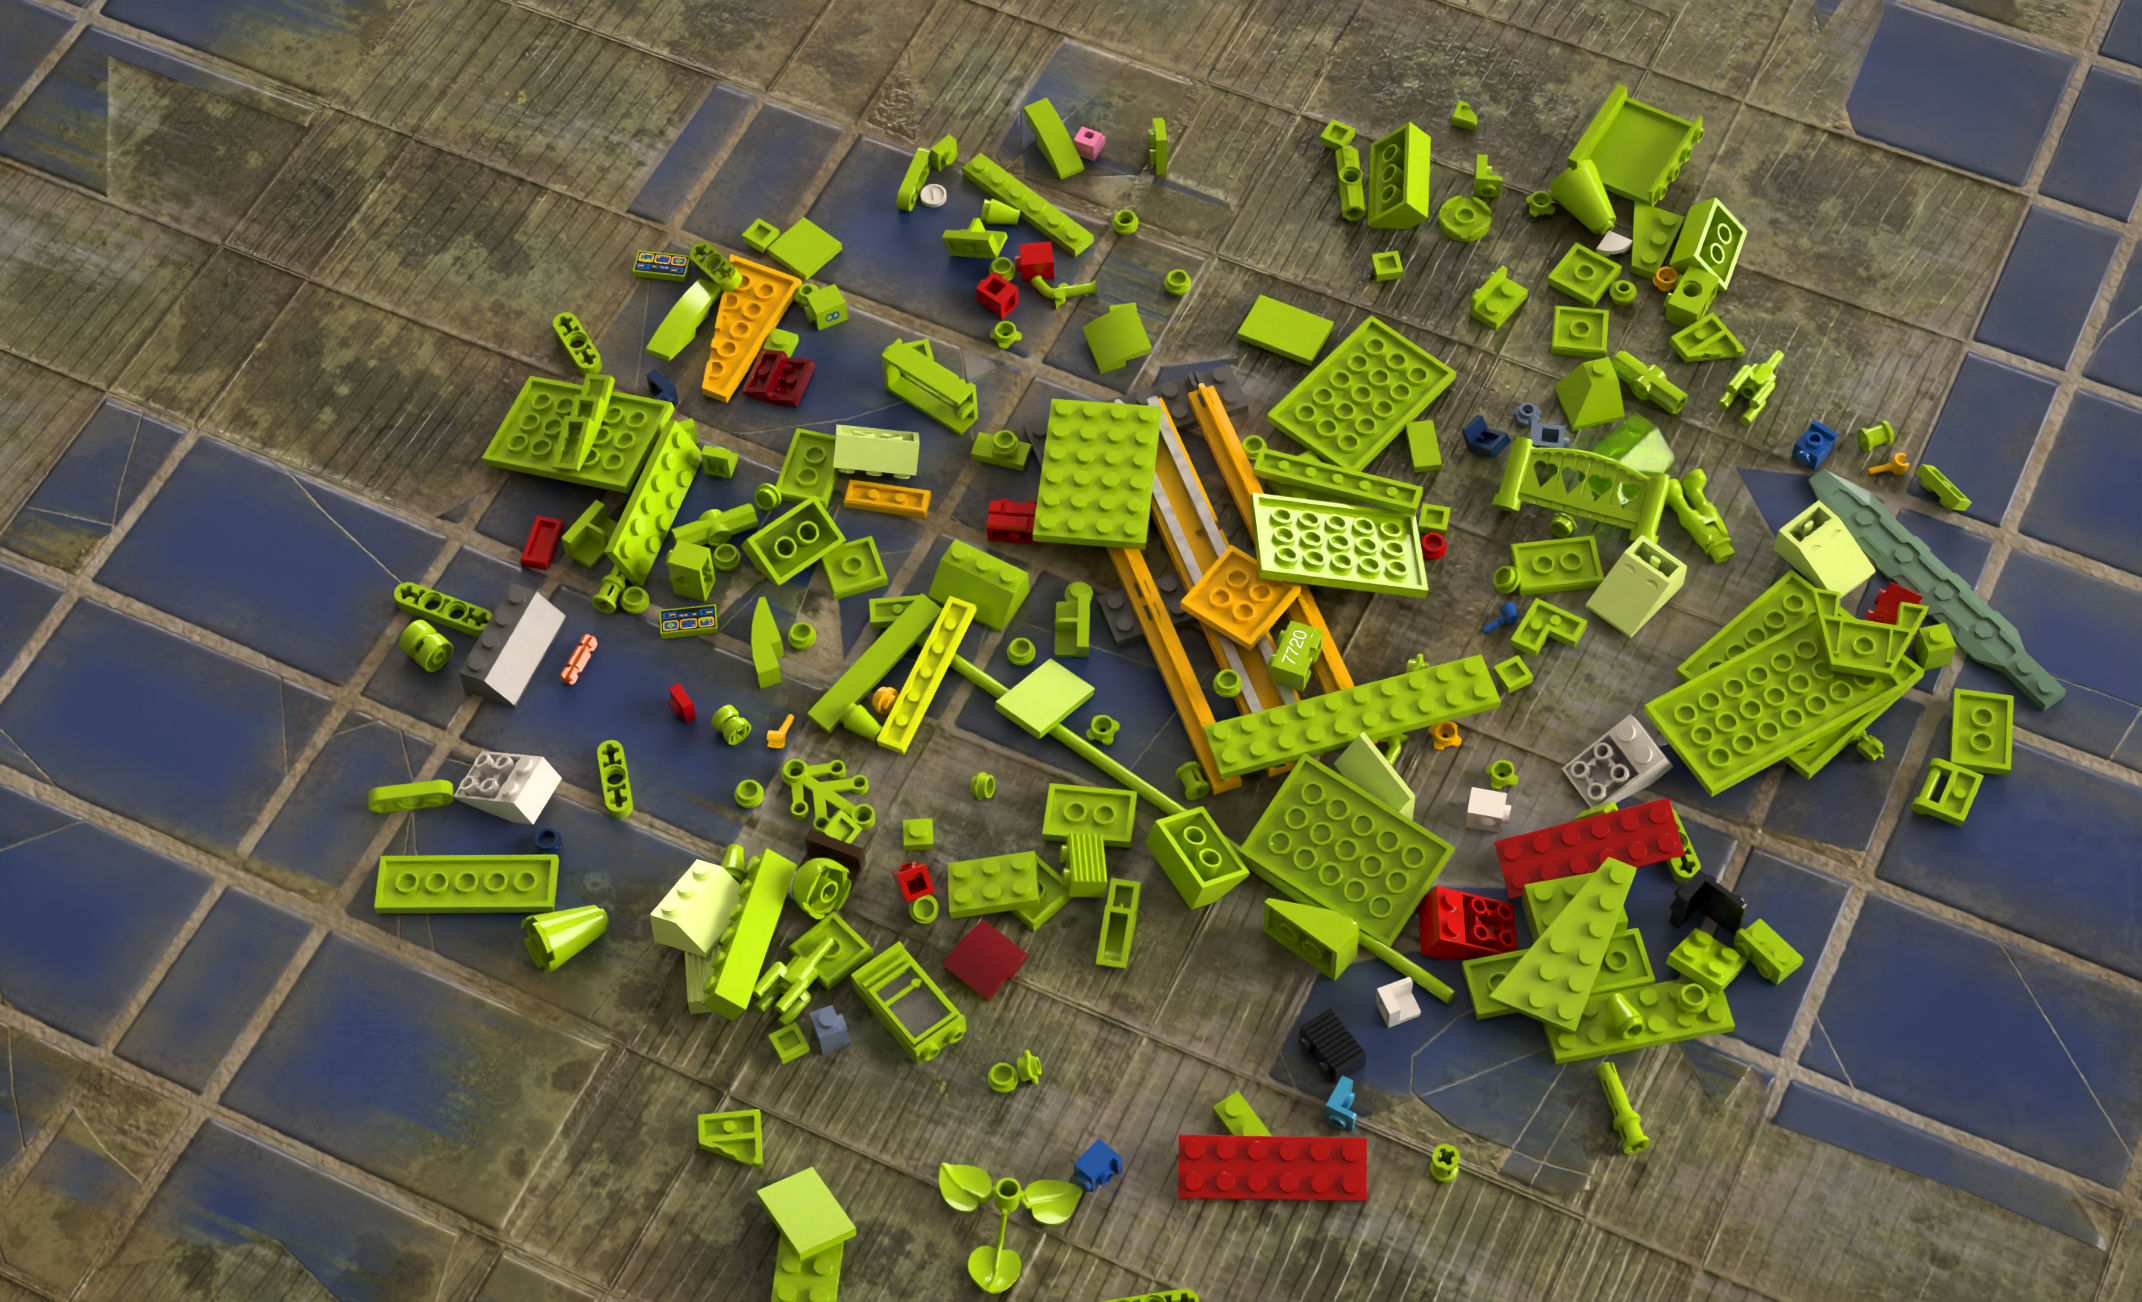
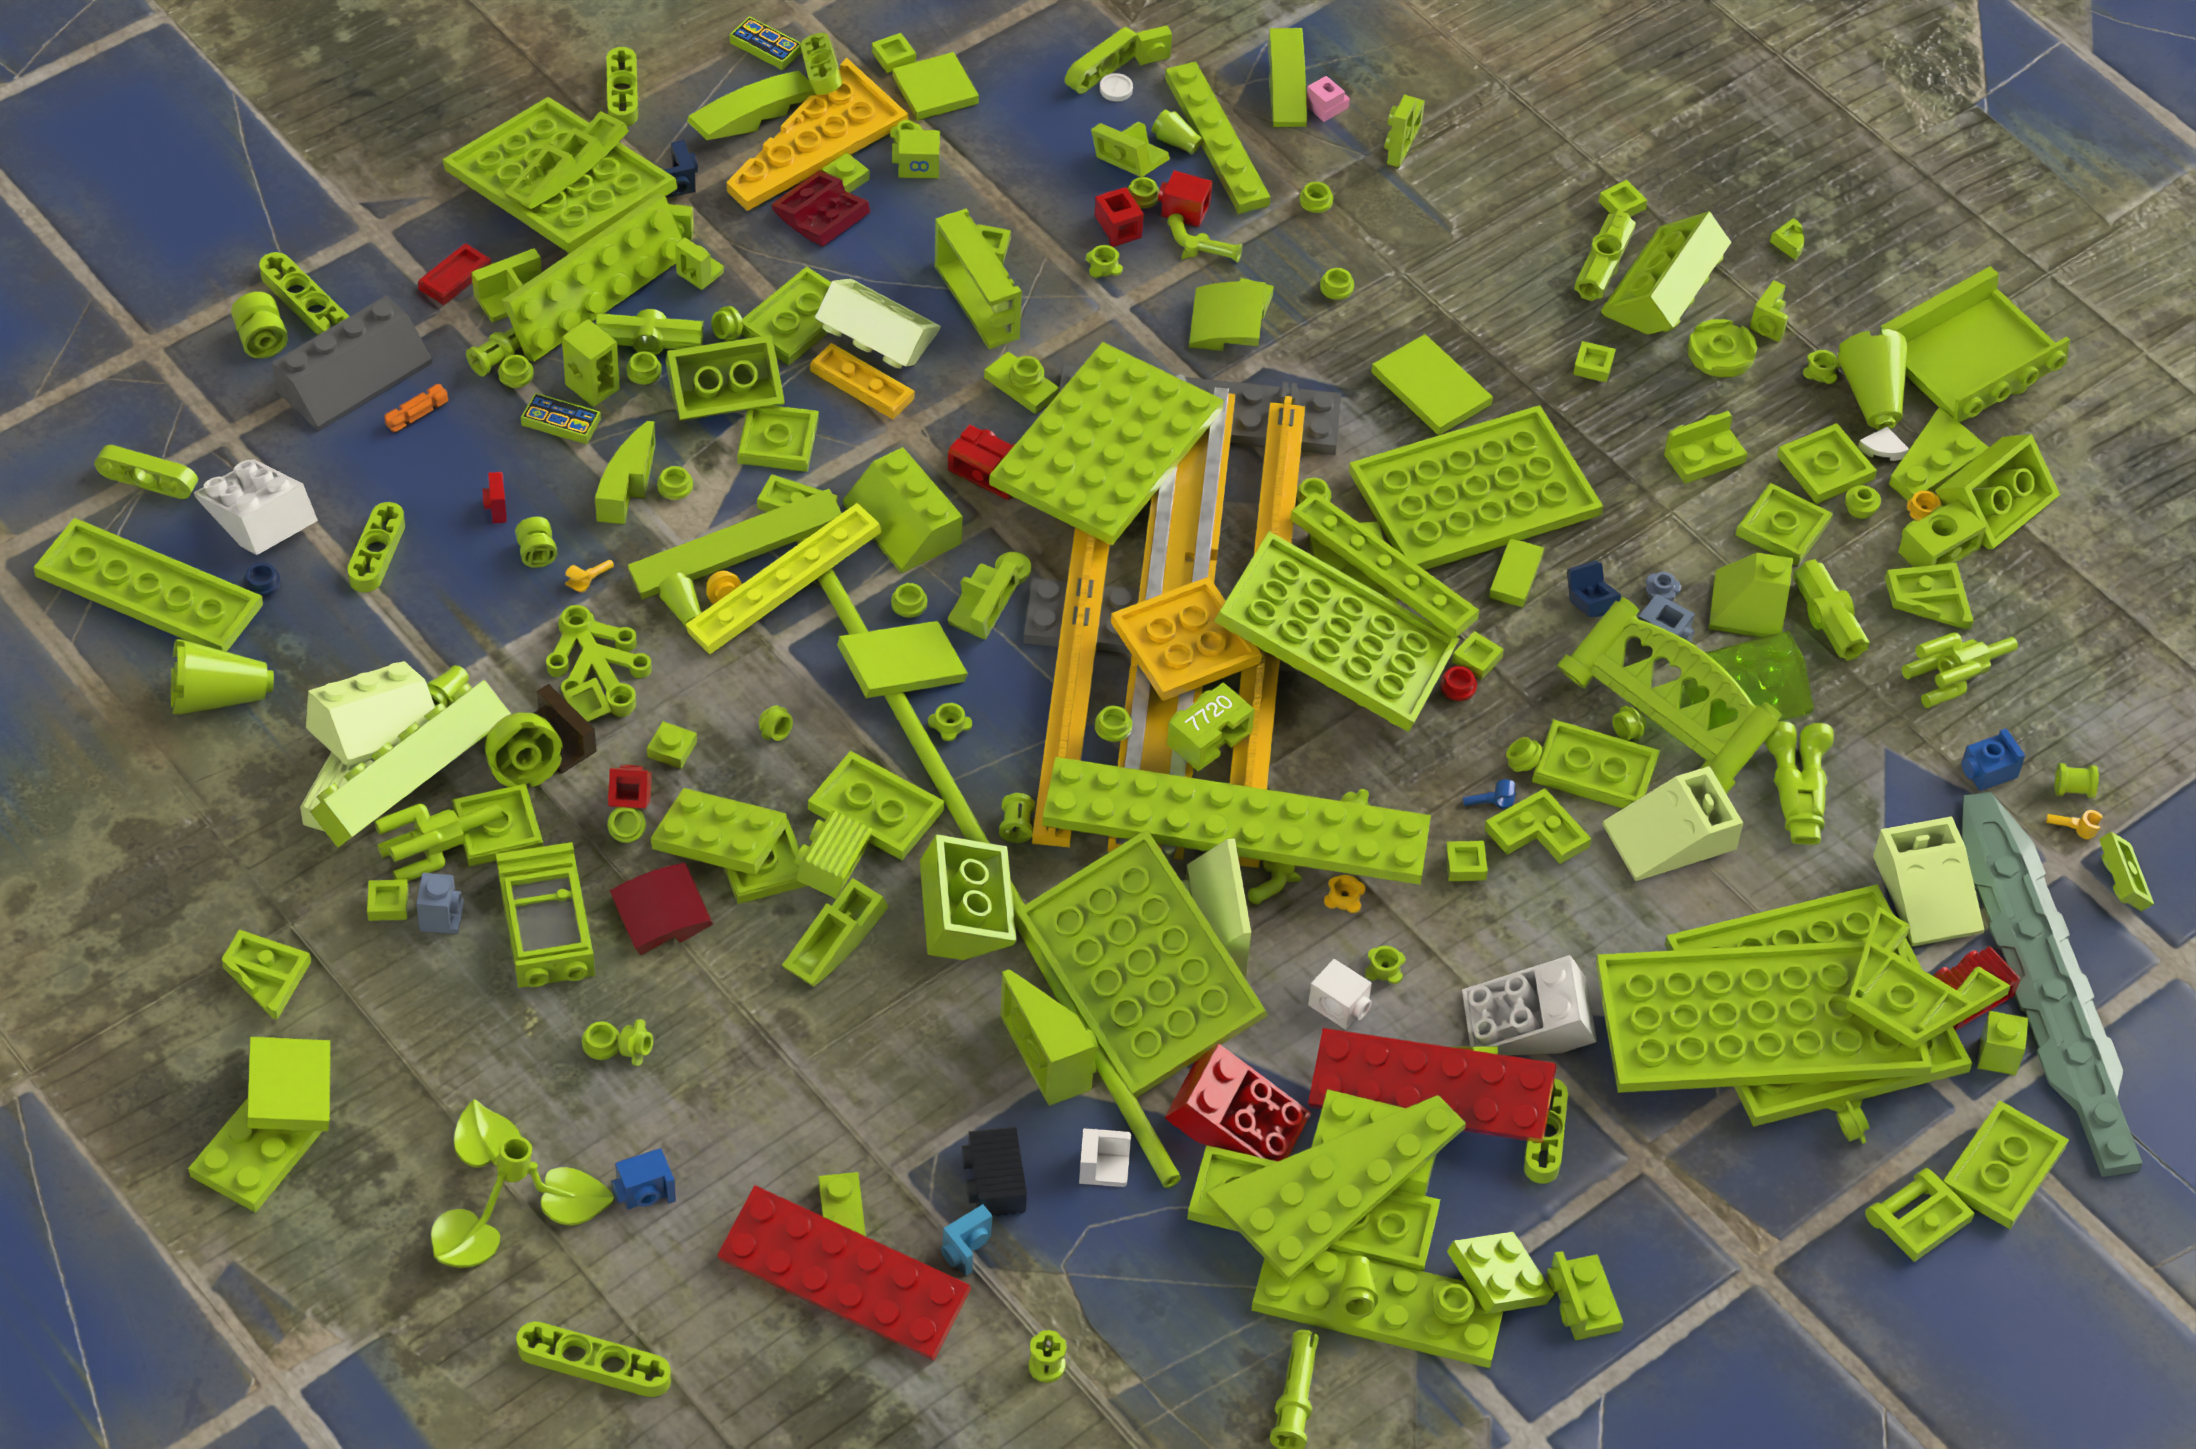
camera: 20 degrees right, 5 degrees down
lime plate [735,780,764,808] -> none
black bracket [1669,870,1748,935] -> none

